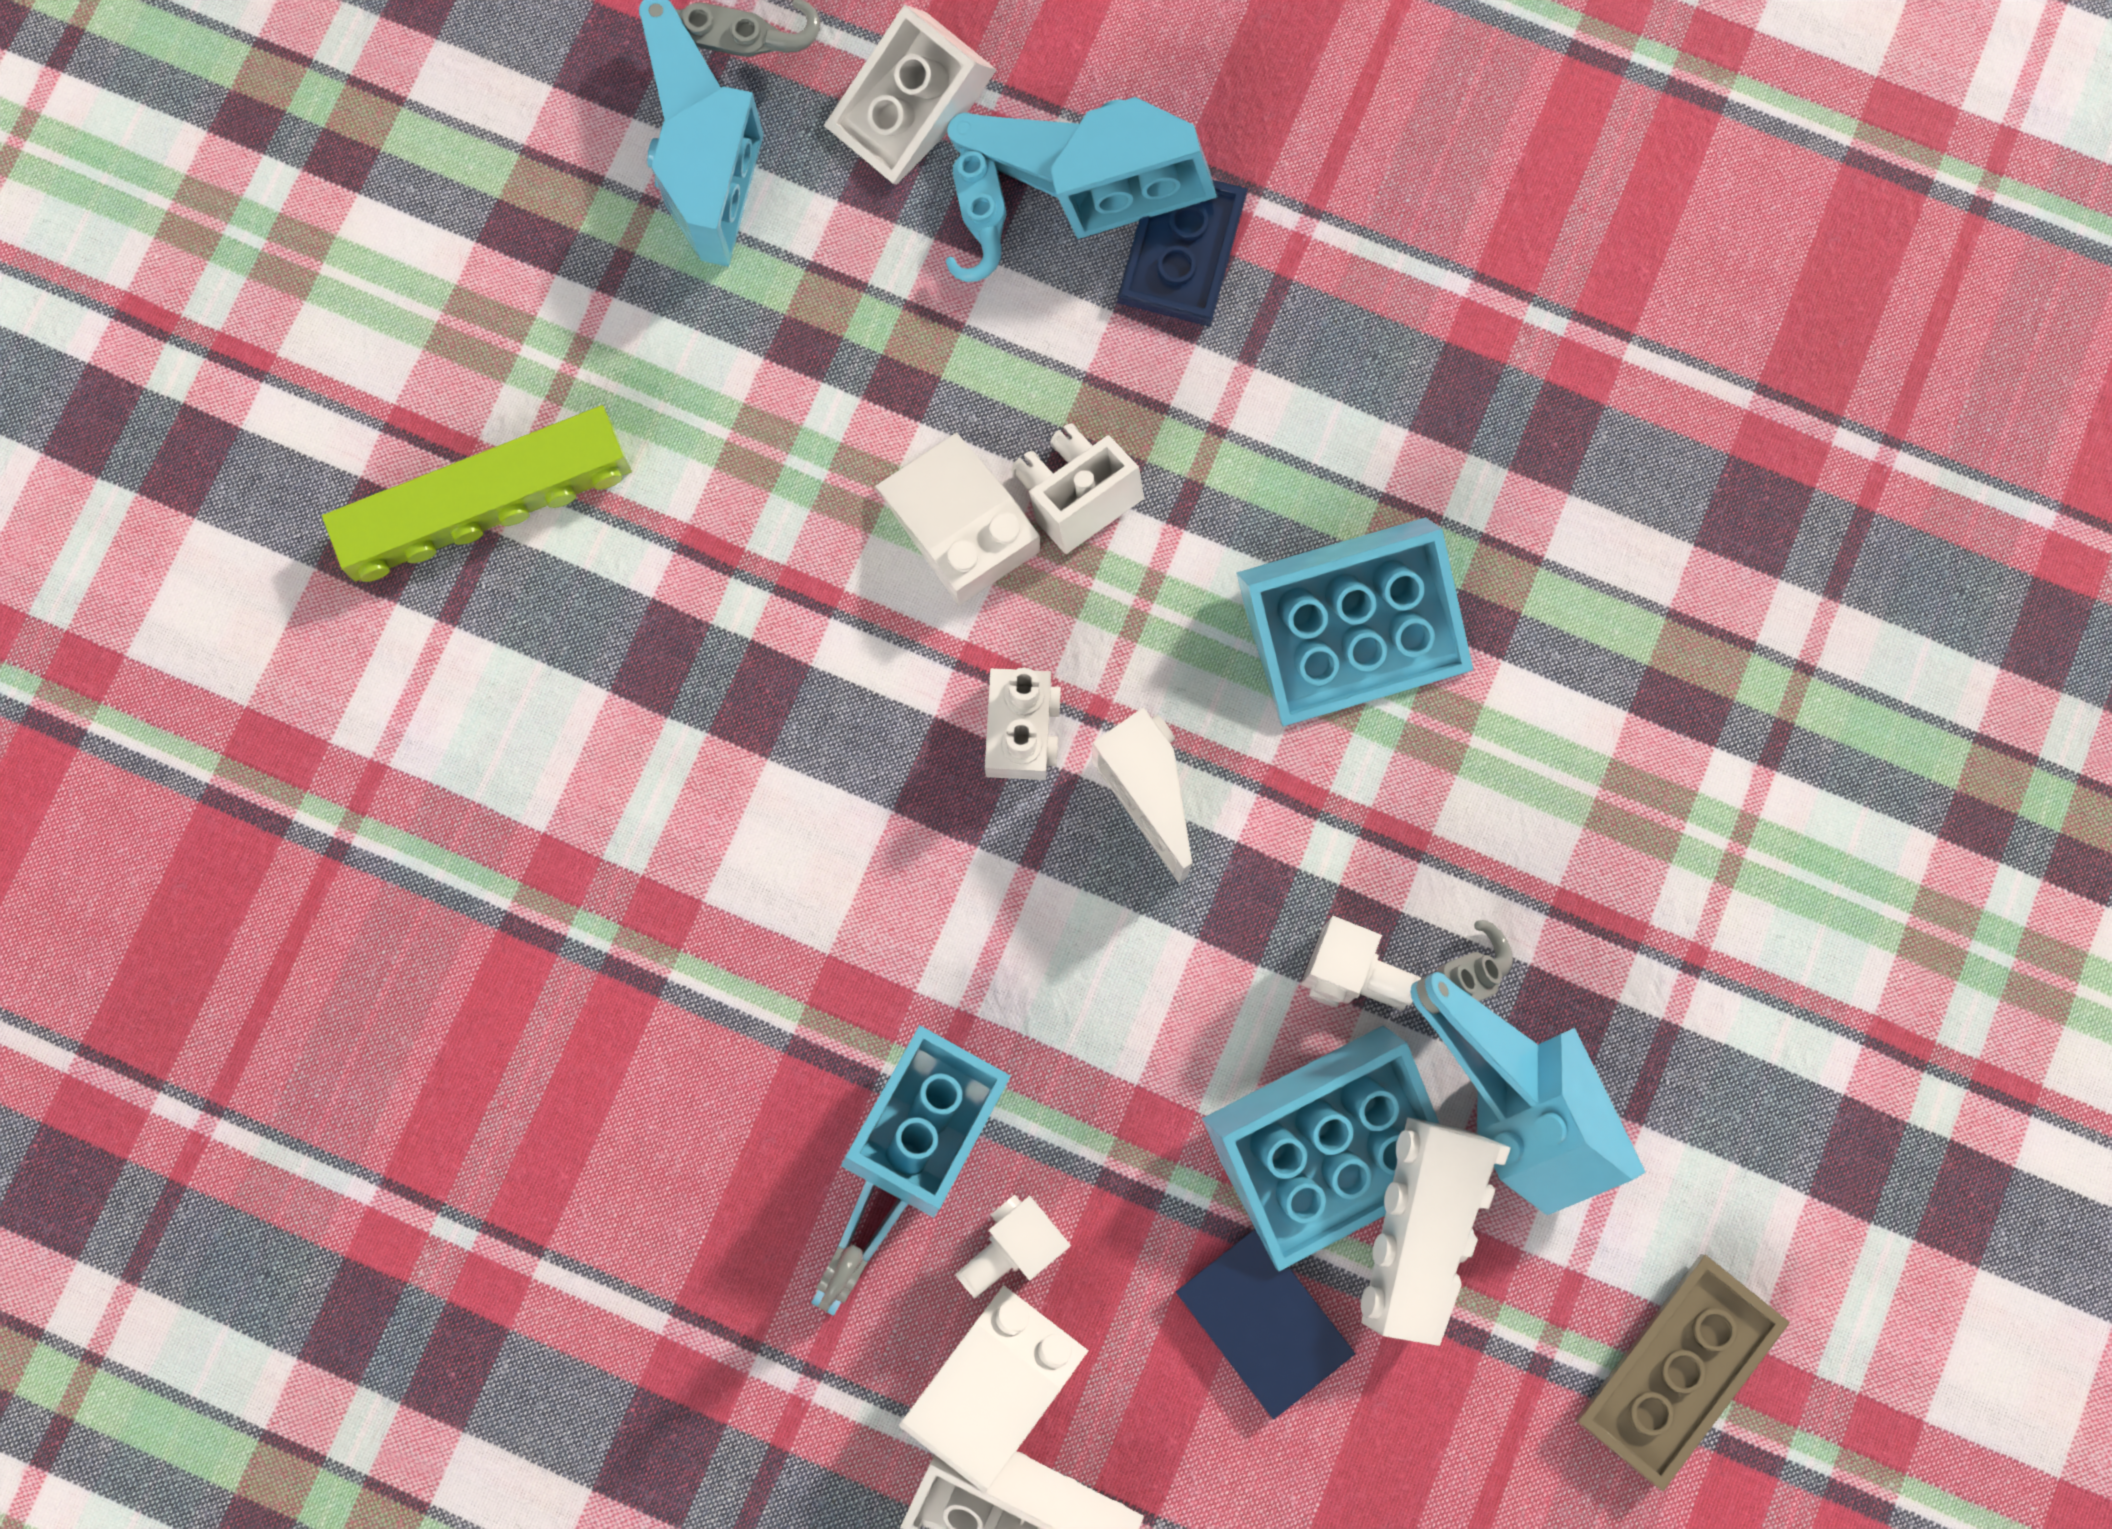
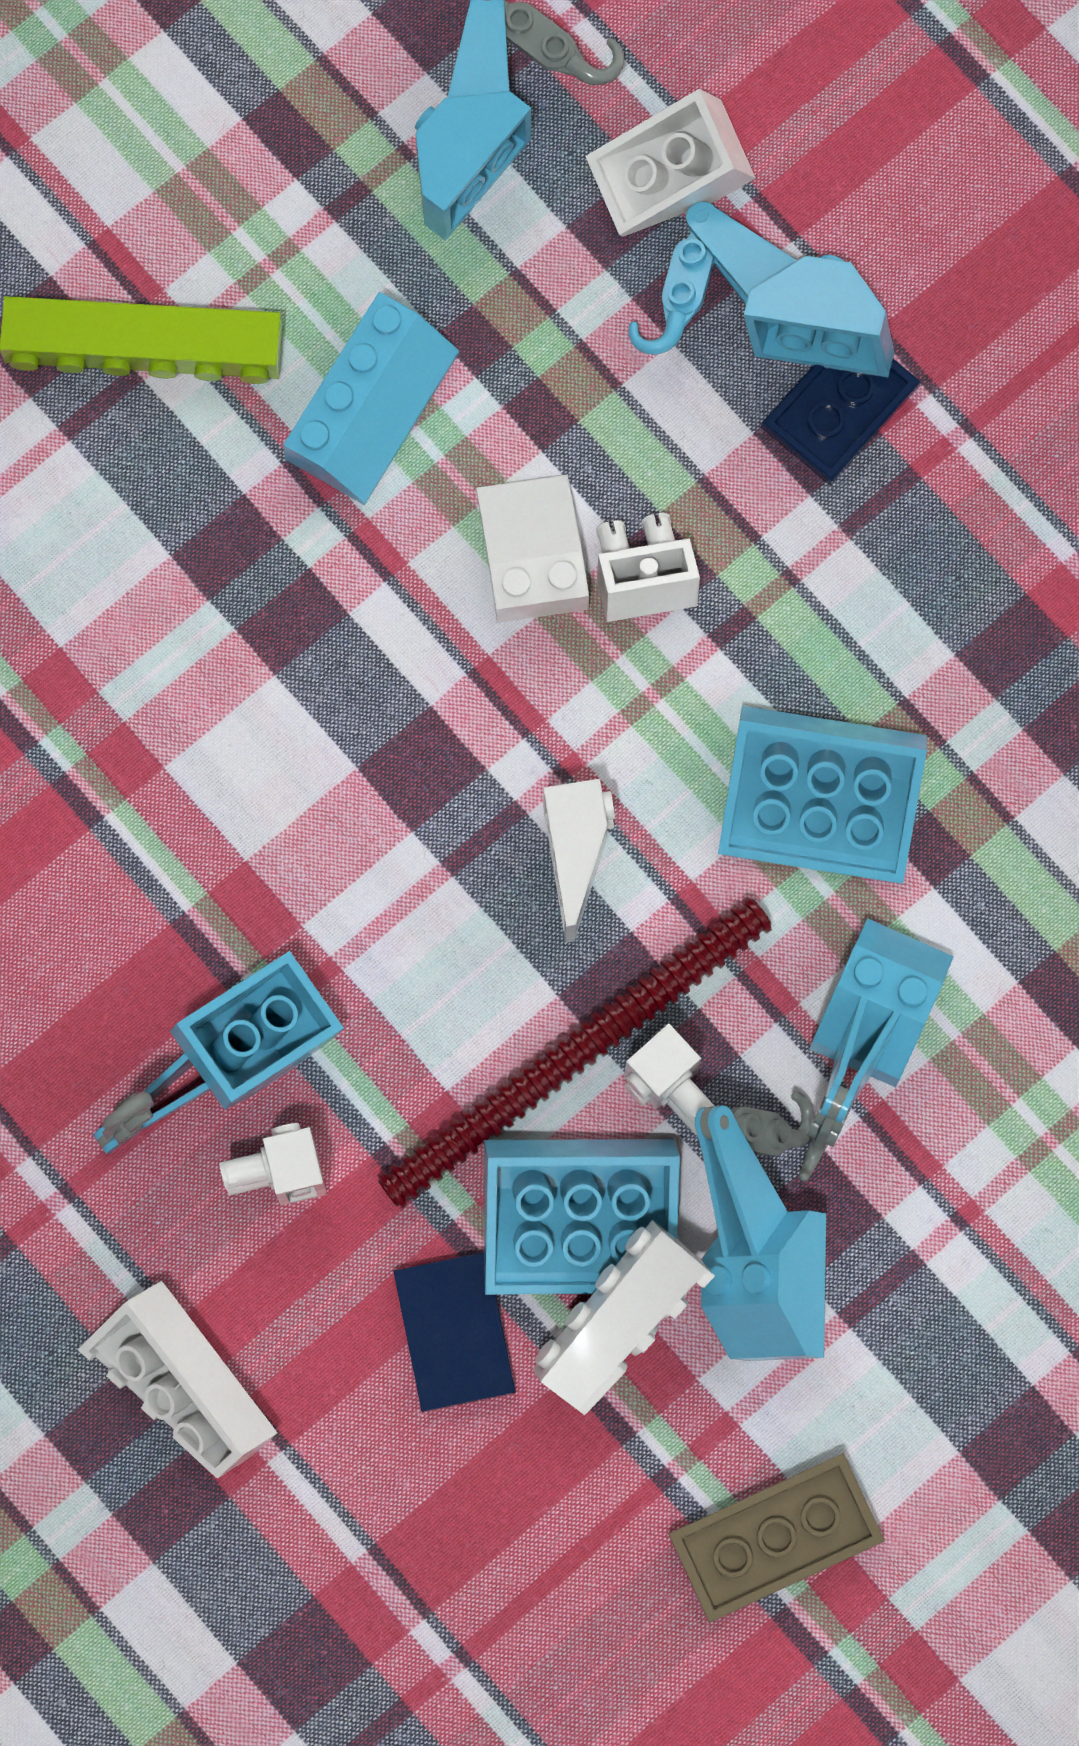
camera: 25 degrees right, 0 degrees up
white slope [899,1285,1088,1493] -> none
white brick [985,668,1061,780] -> none
none -> medium azure slope [283,292,459,505]
none -> dark red piece [377,897,772,1209]
none -> medium azure slope [799,918,954,1183]

